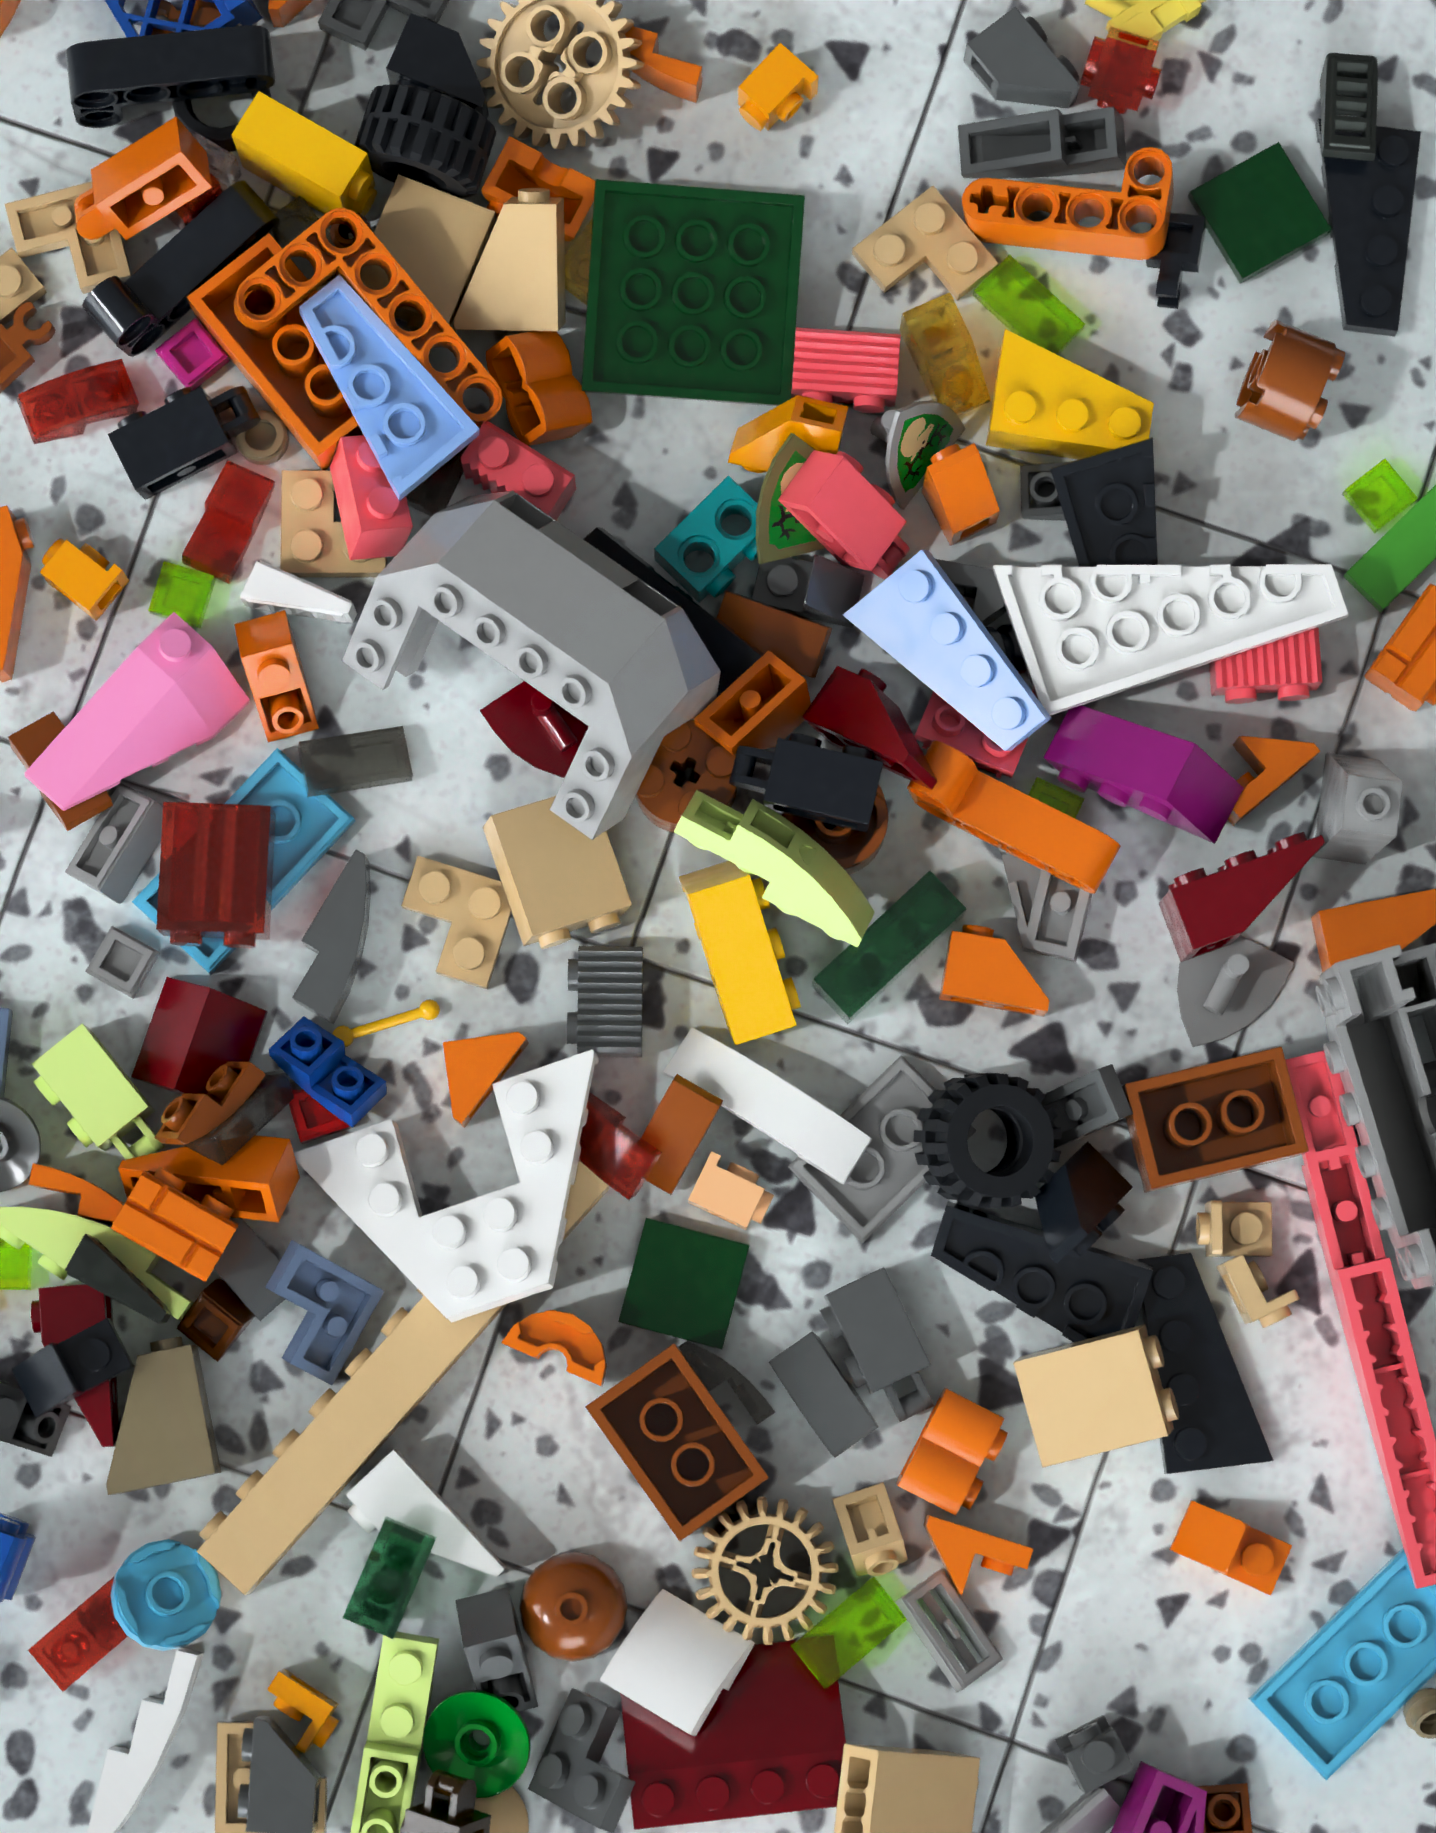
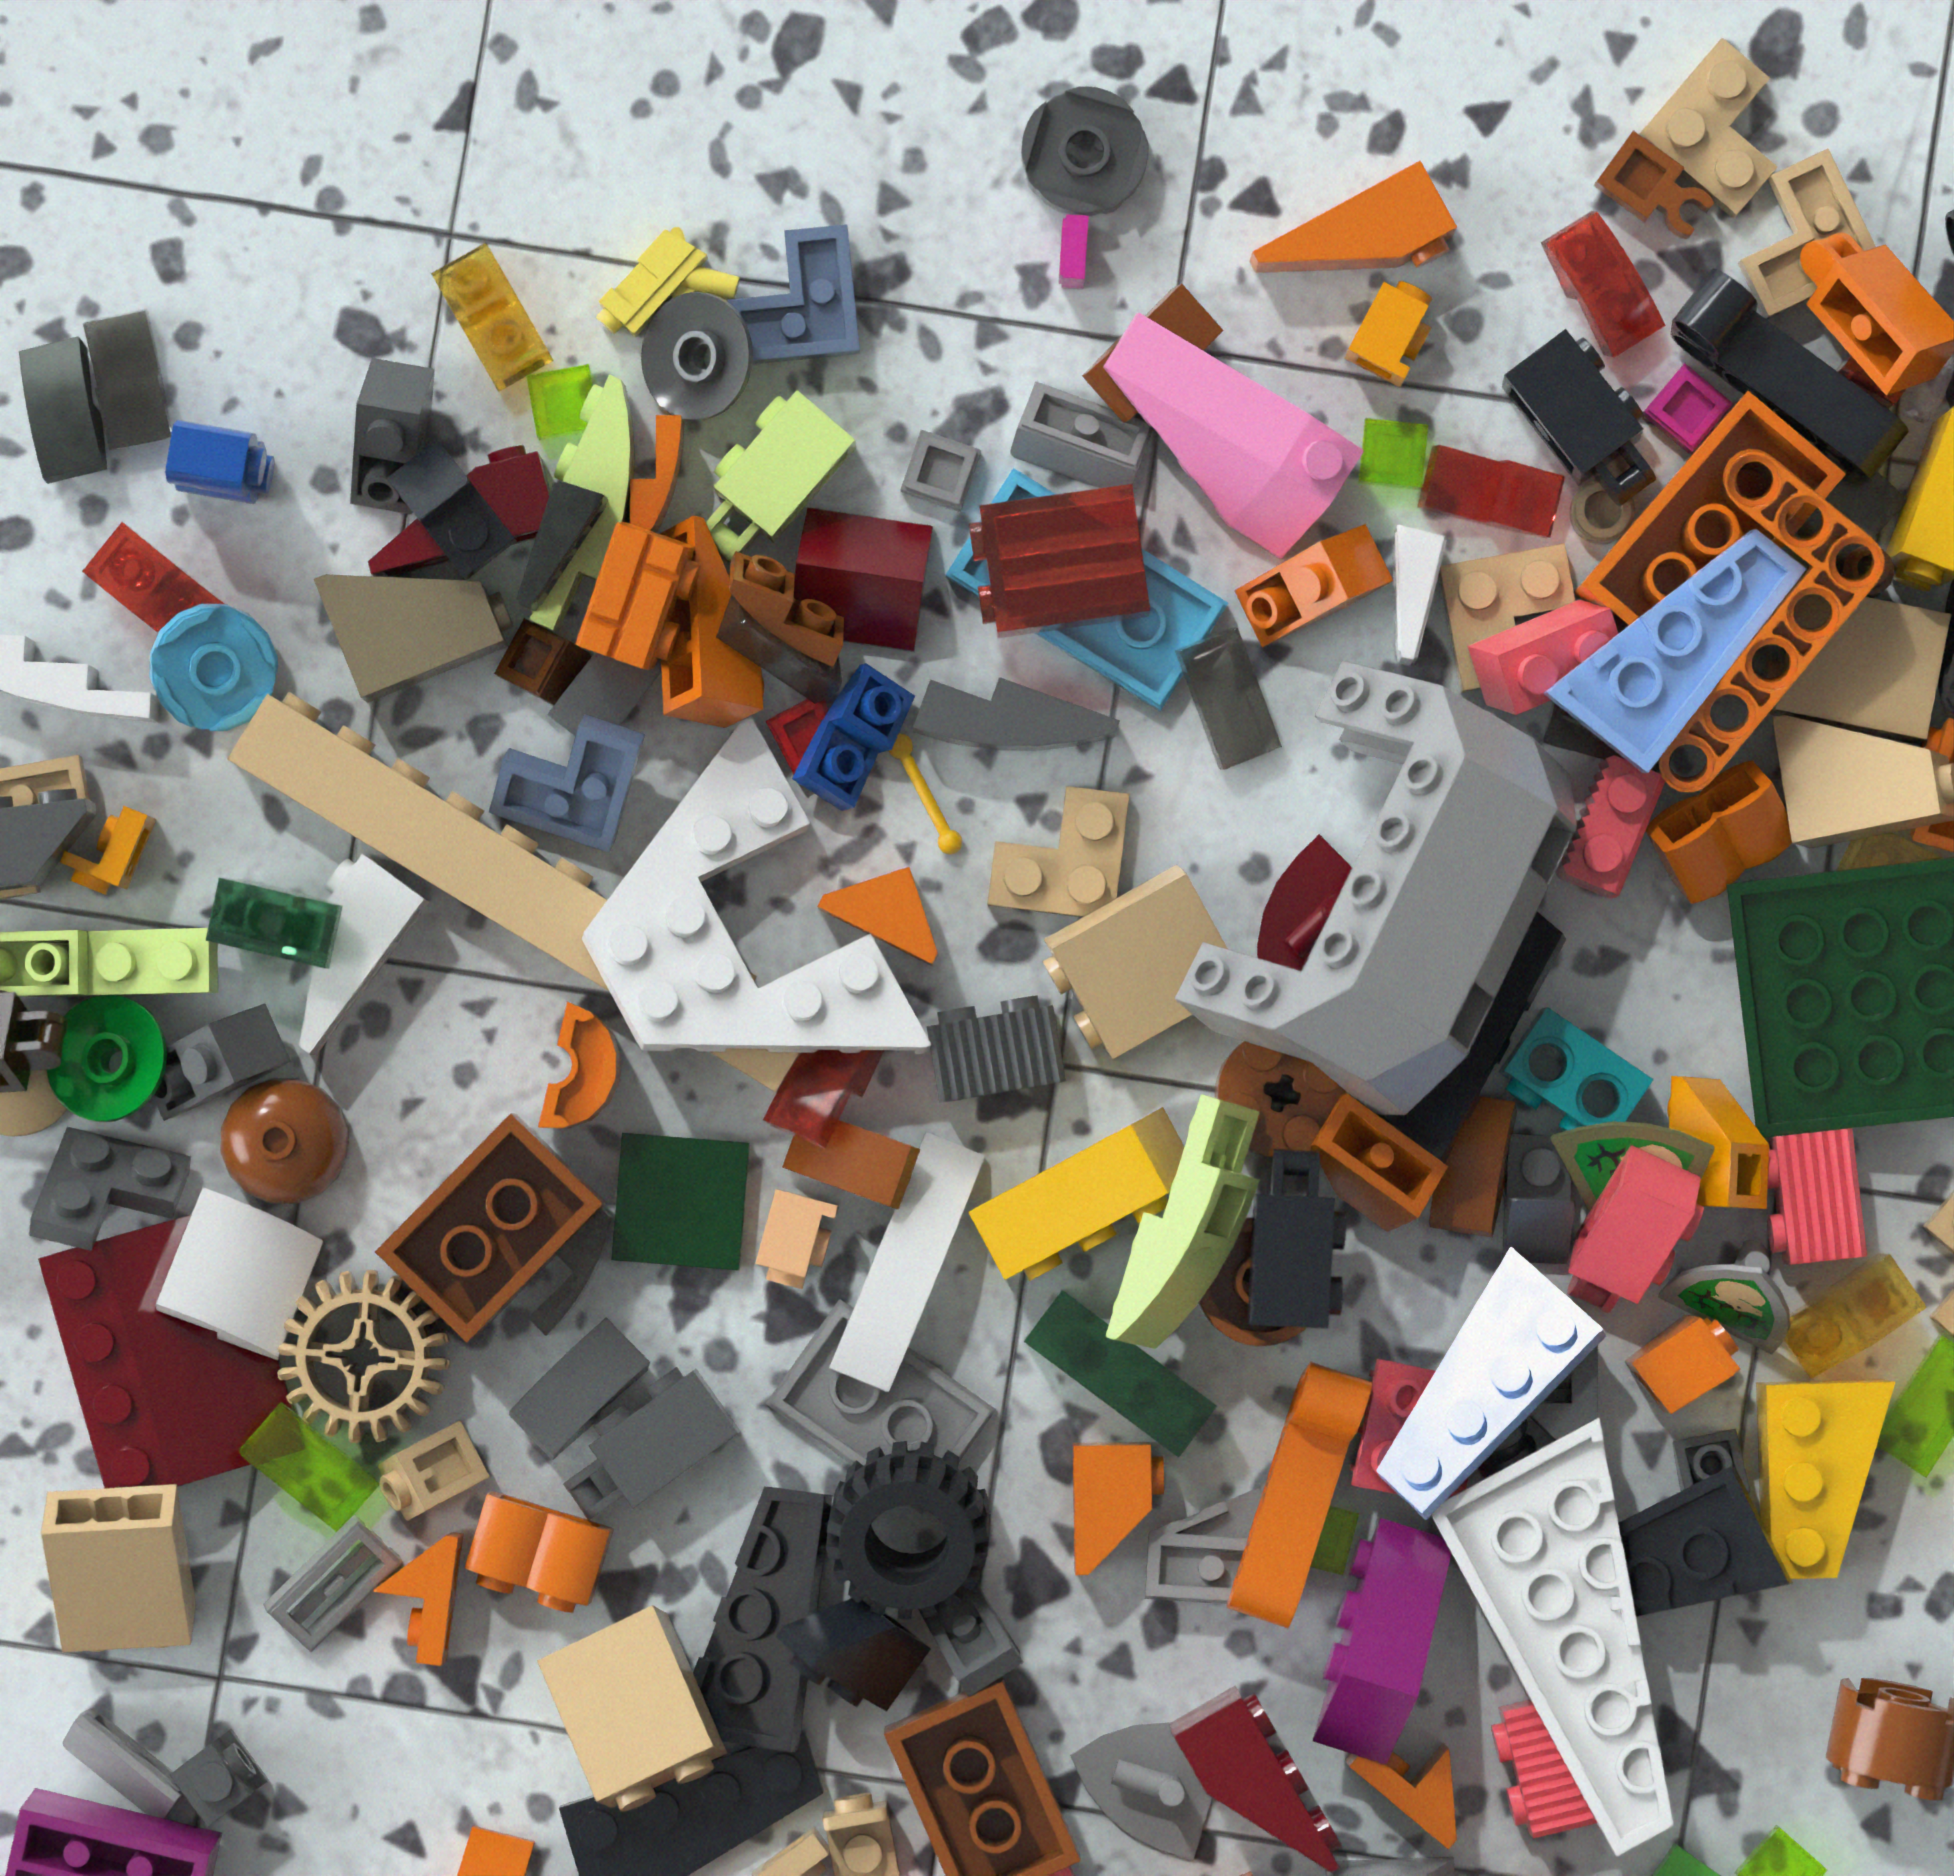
camera: 80 degrees right, 5 degrees up
dark red slope [802,666,938,790] -> none

